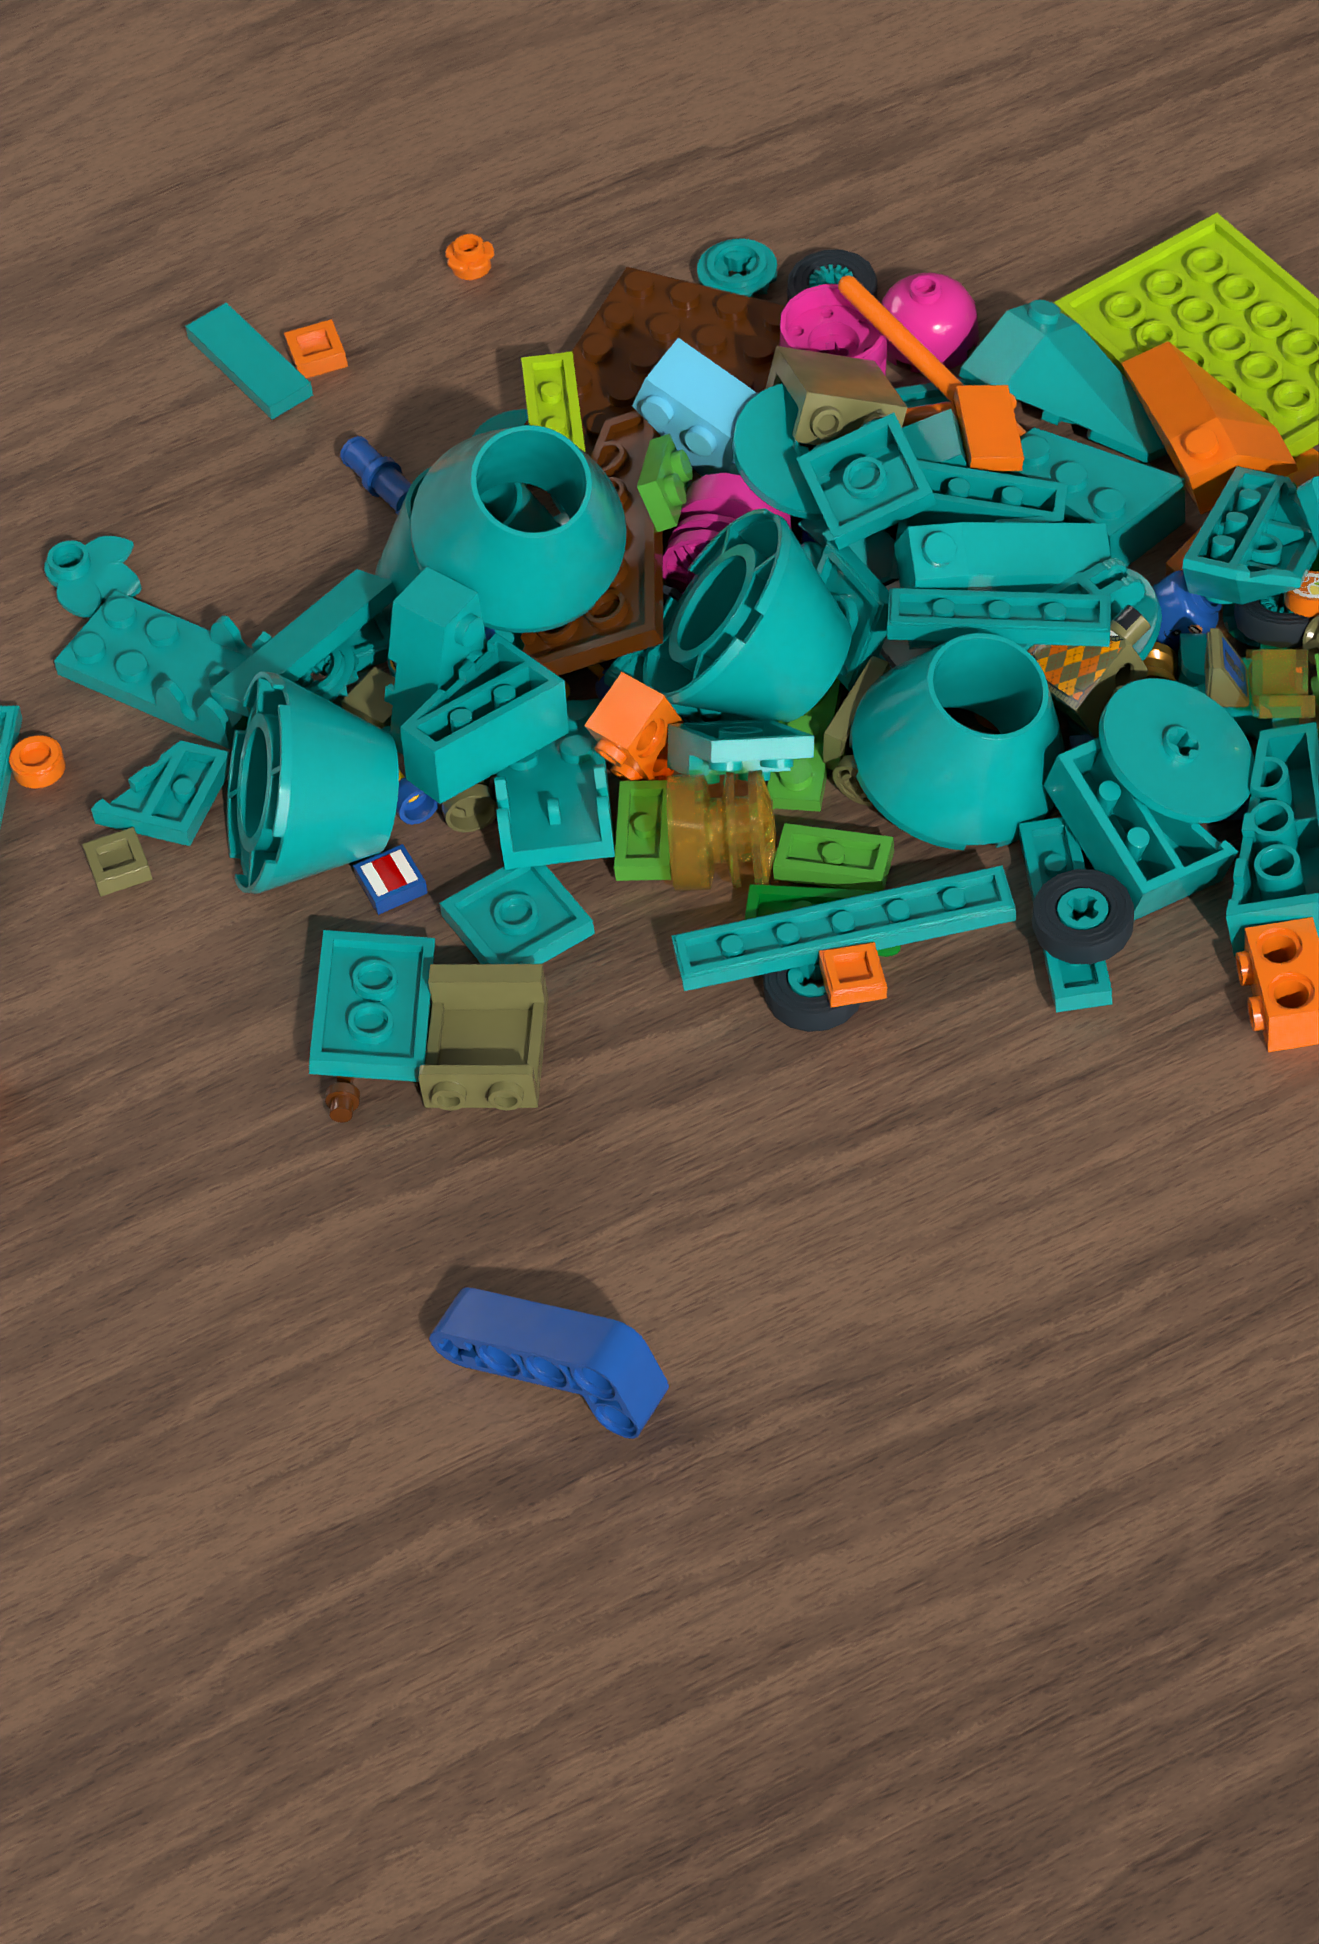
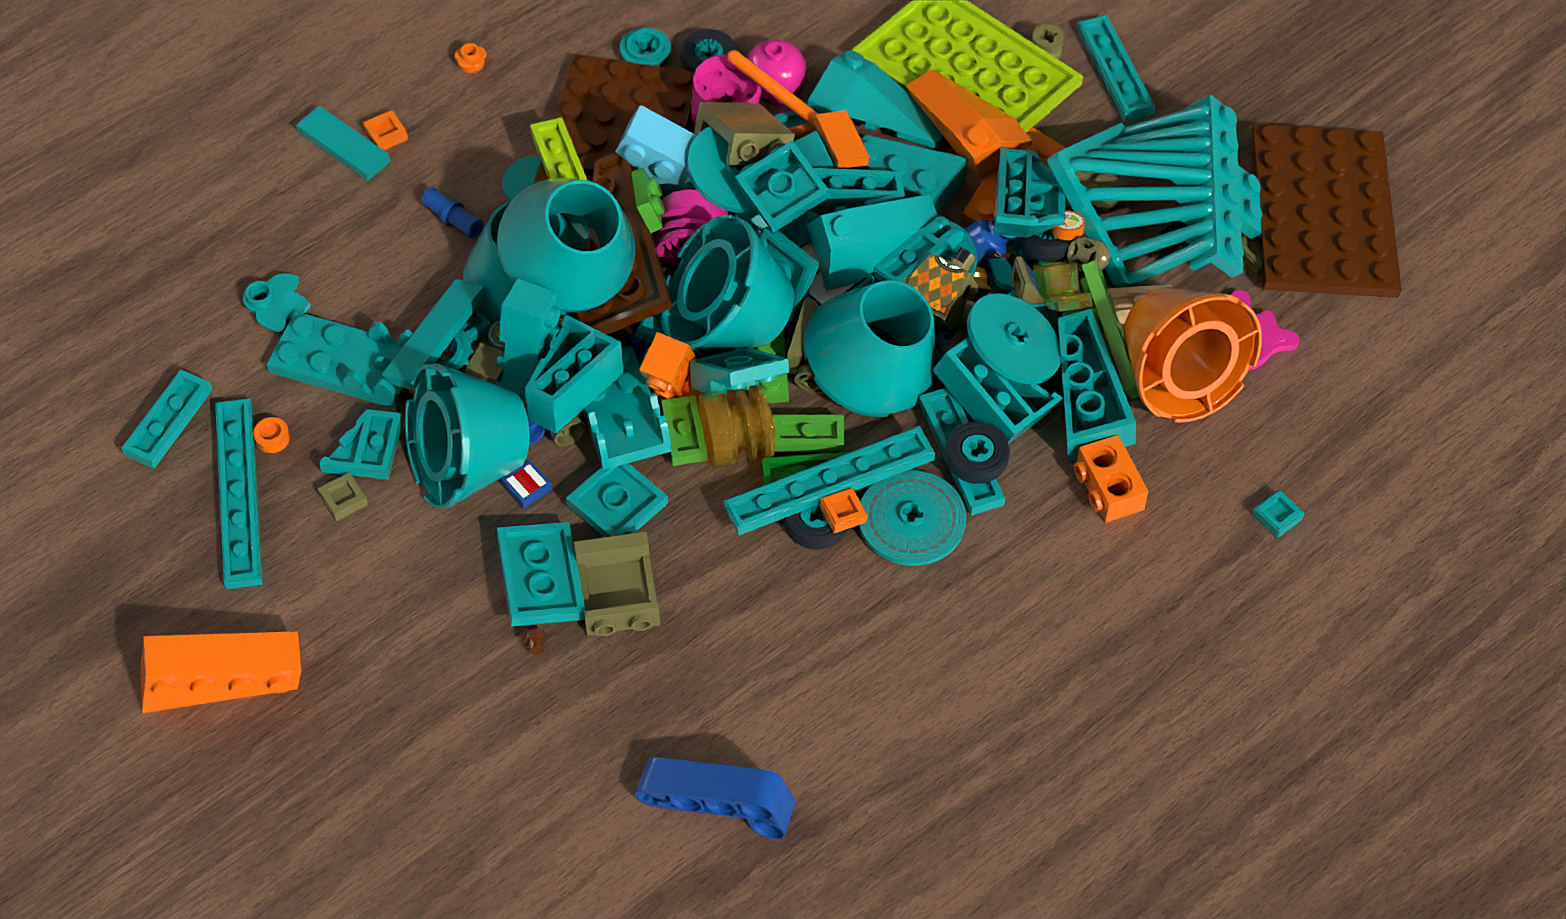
camera: 20 degrees left, 5 degrees up
teal tile [887,588,1111,647] -> none
none -> teal piece [859,470,966,566]

